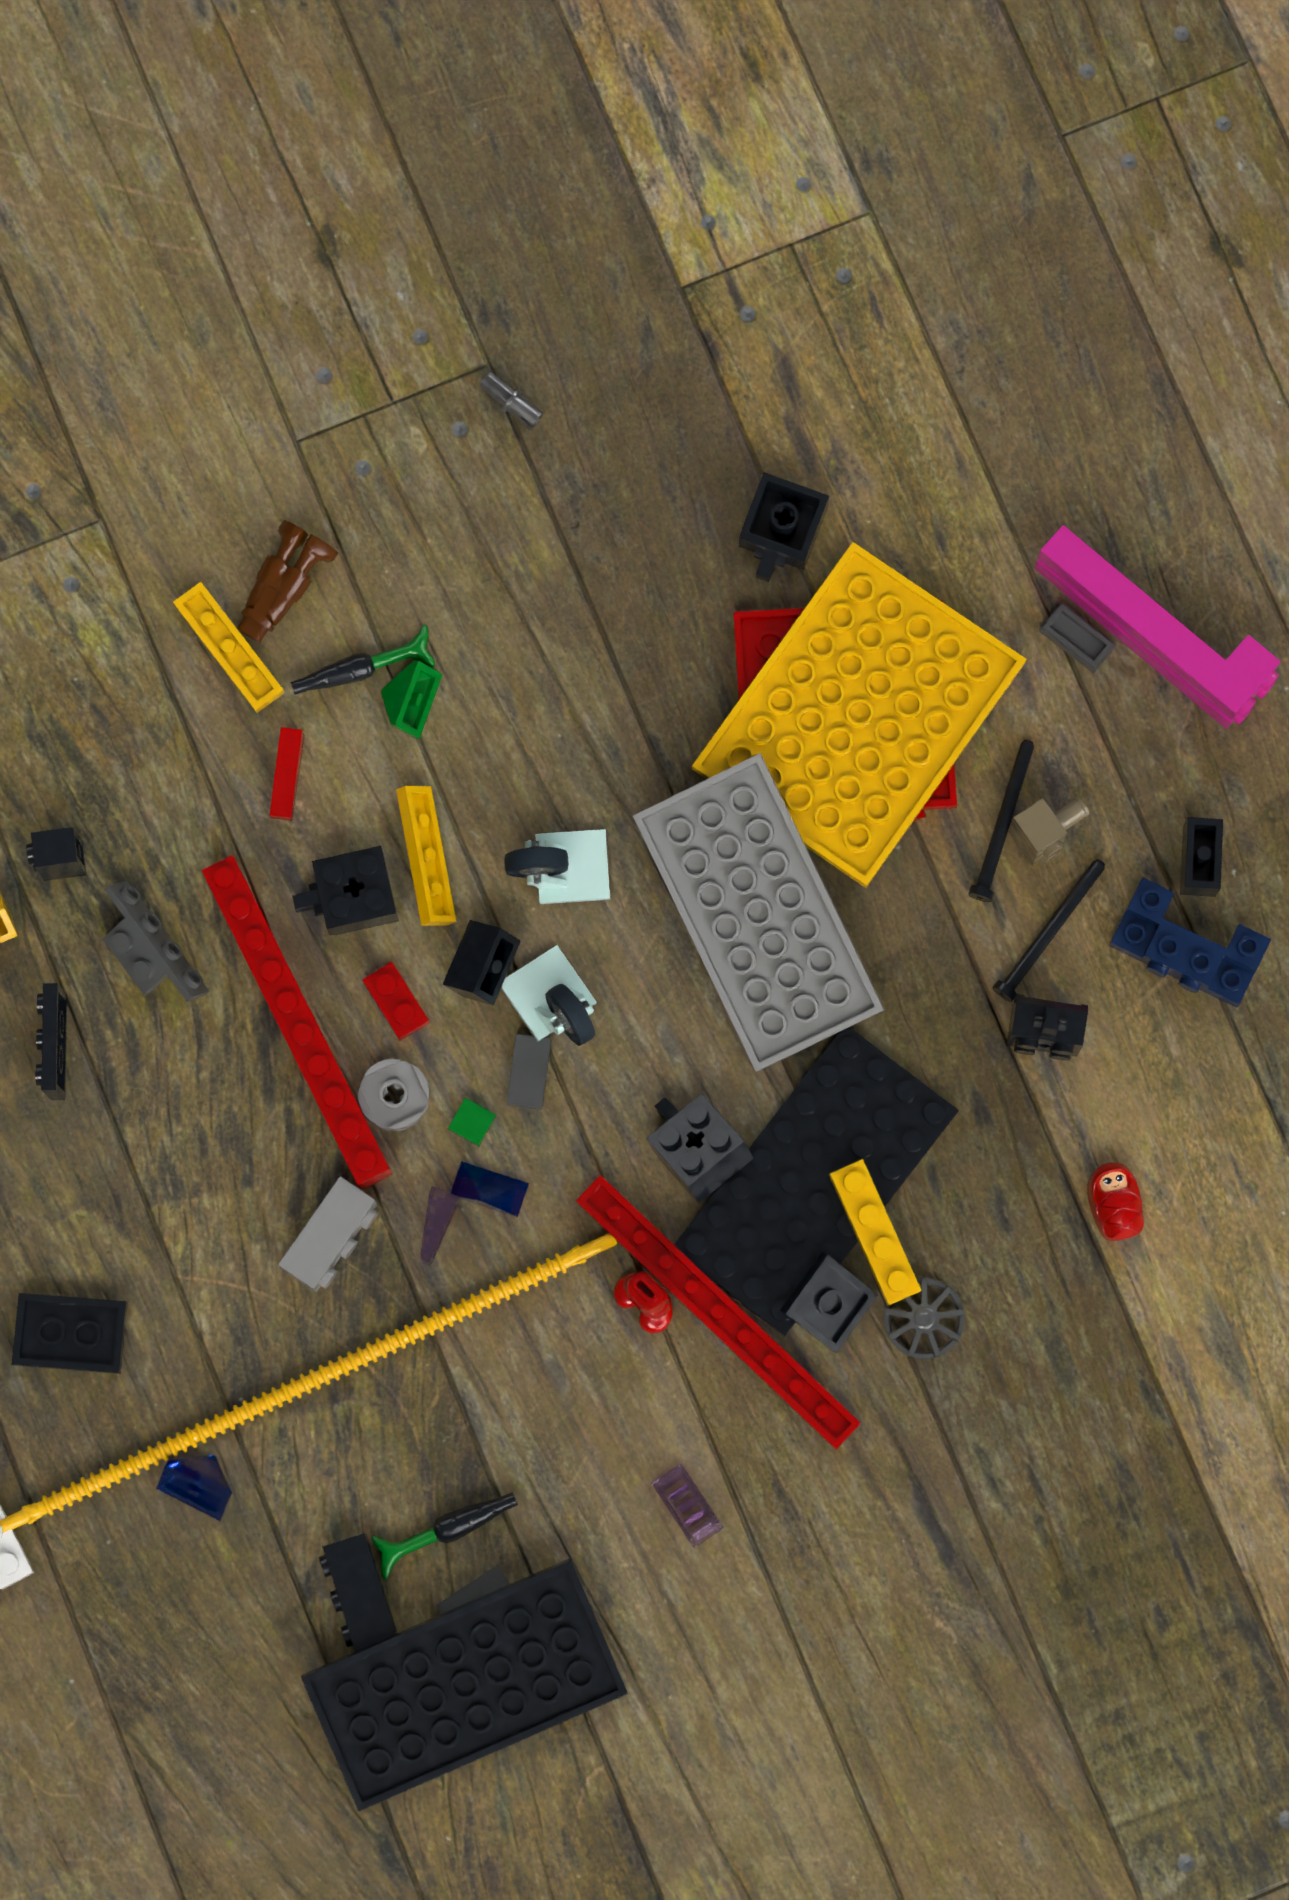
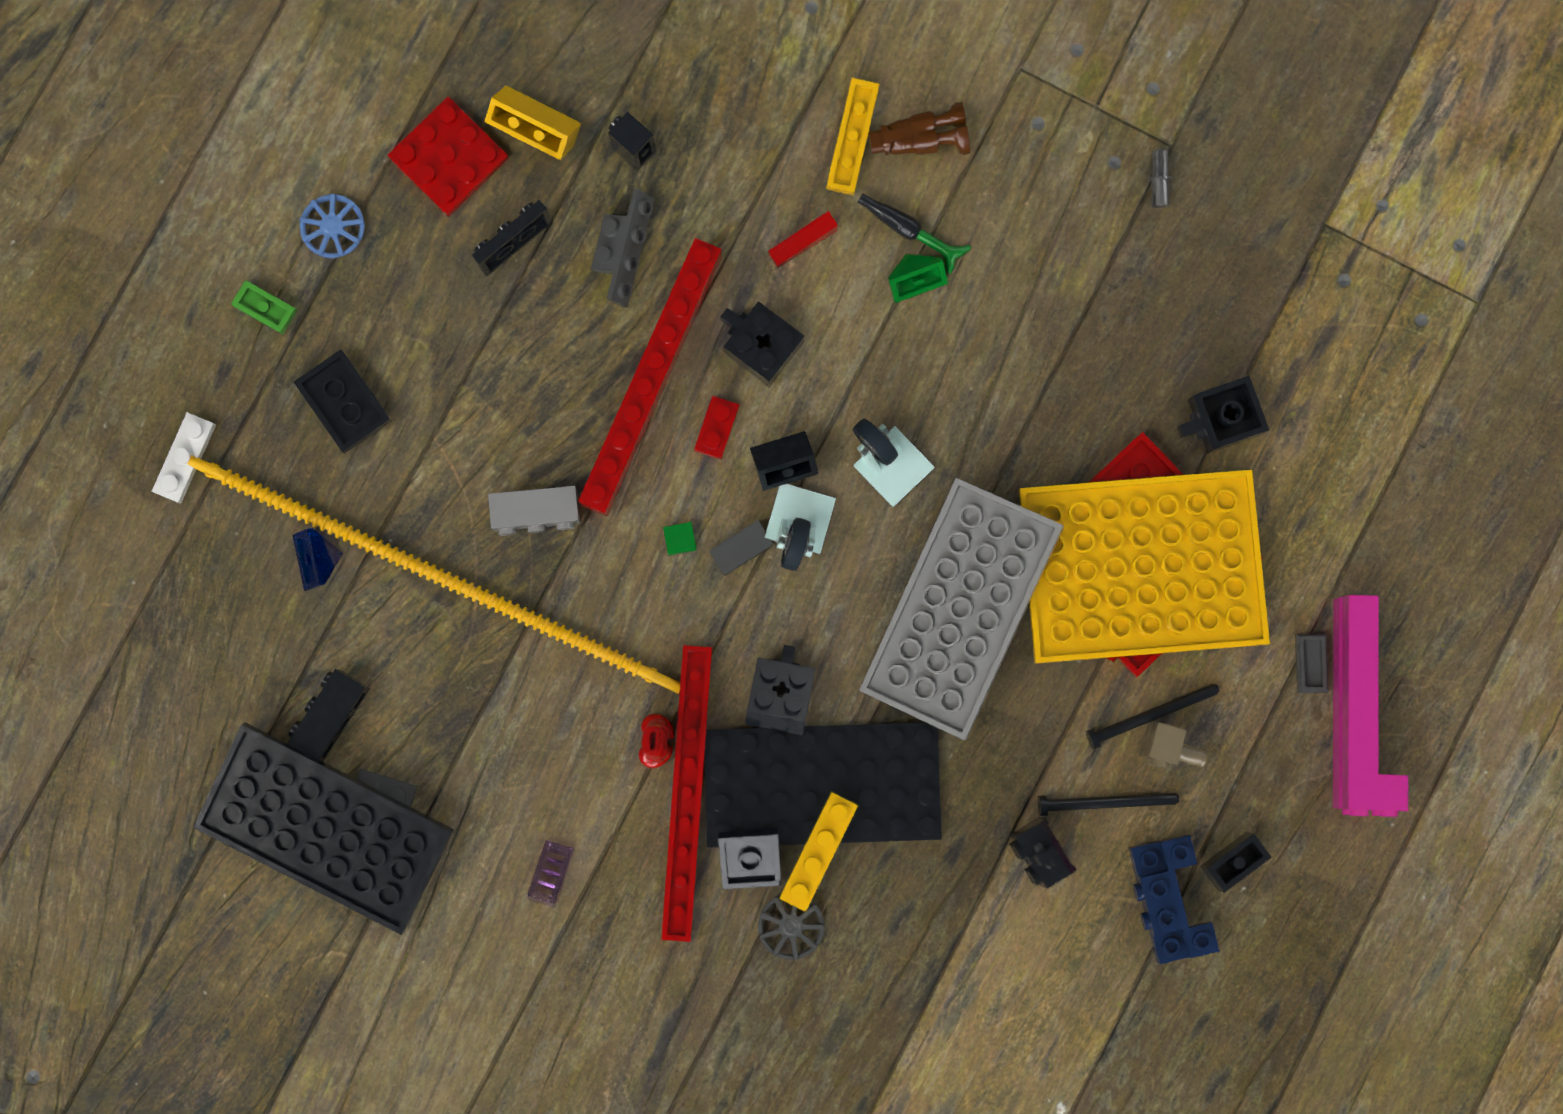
camera: 45 degrees right, 5 degrees up
light grey plate [358,1059,430,1131] -> none
black piece [371,1492,518,1580] -> none
yellow plate [396,786,457,926] -> none
clear purple slope [420,1186,459,1266] -> none
clear blue slope [450,1161,529,1218] -> none
red piece [1087,1162,1144,1242] -> none

